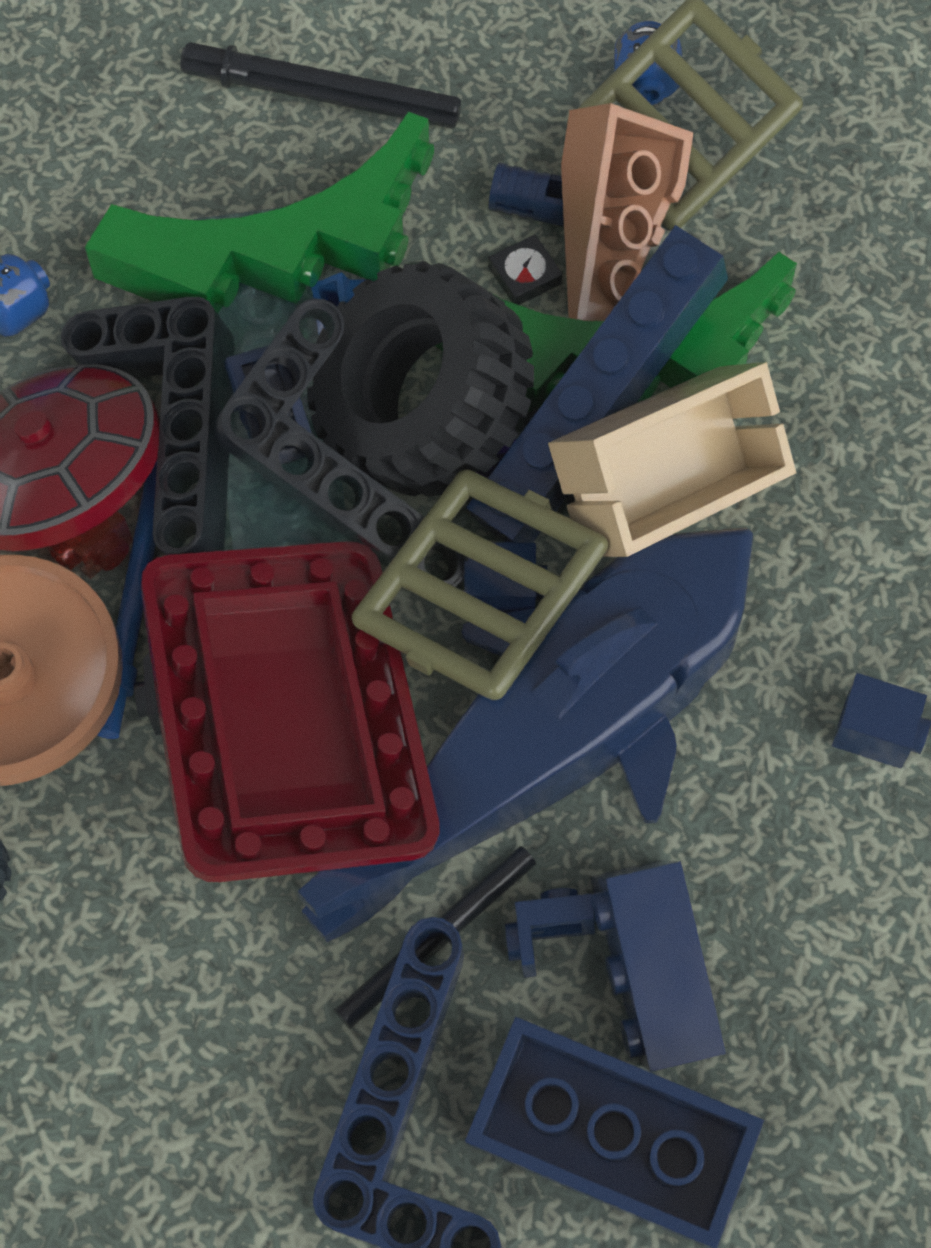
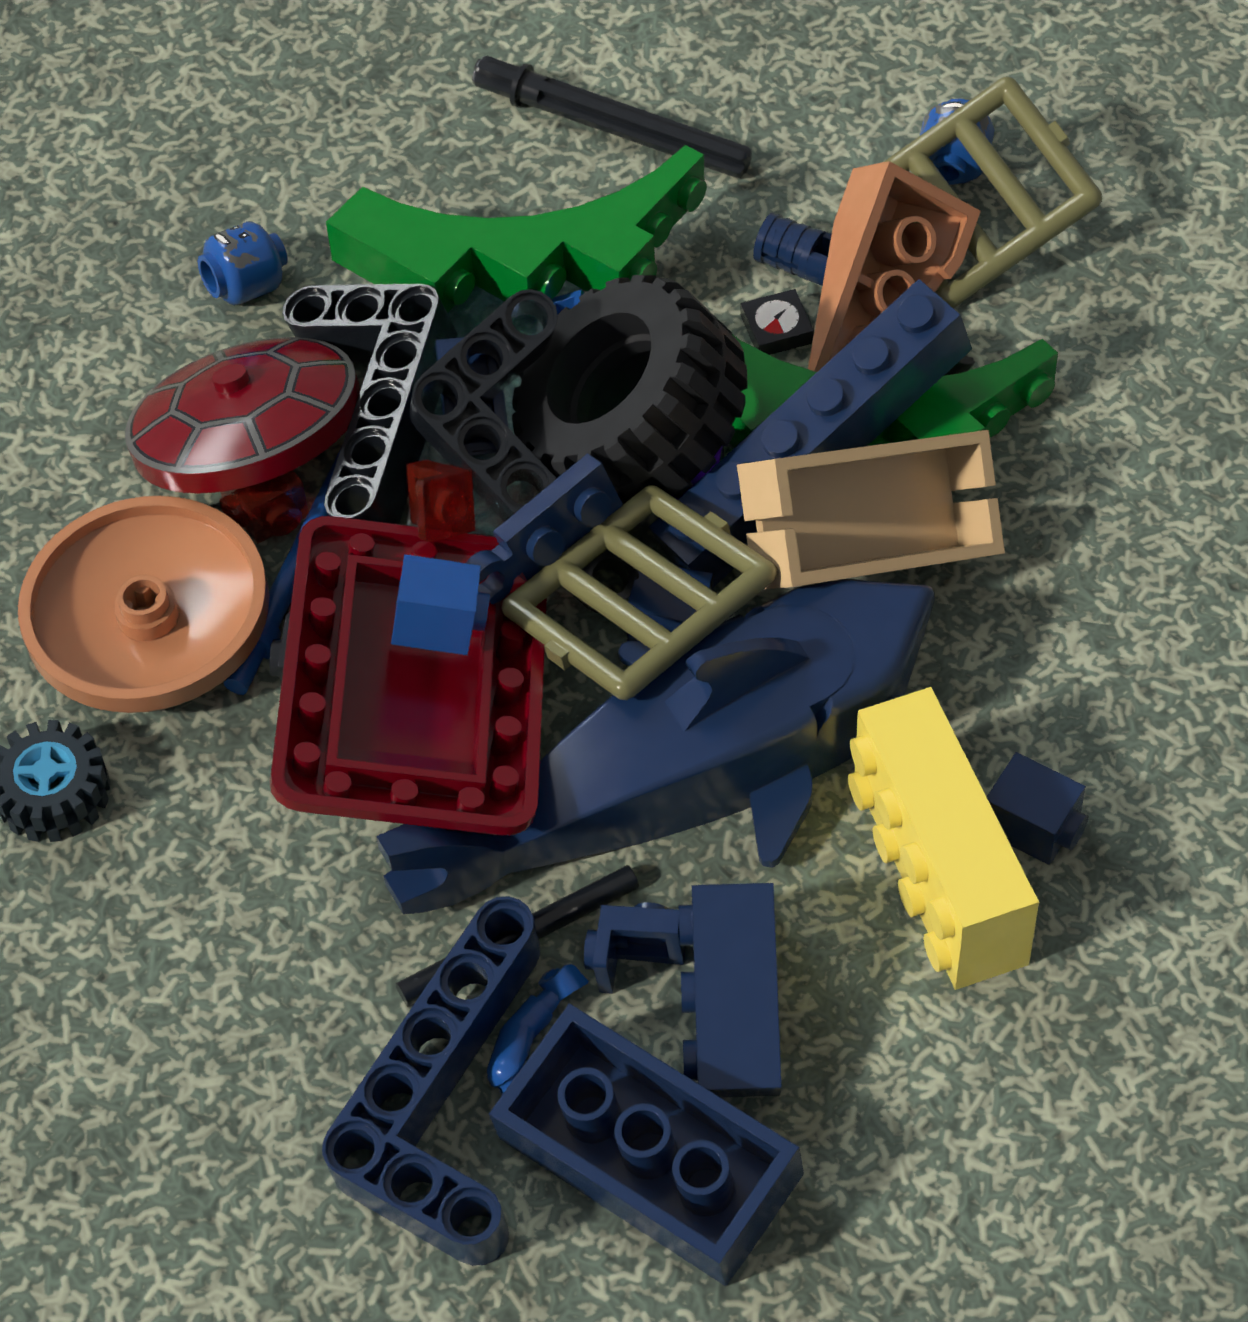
camera: 15 degrees right, 10 degrees down
none -> blue brick [391,554,490,656]
none -> clear red bracket [407,460,476,542]
none -> dark blue plate [466,453,623,604]
none -> blue arm [487,964,589,1095]
none -> light yellow brick [848,687,1039,990]

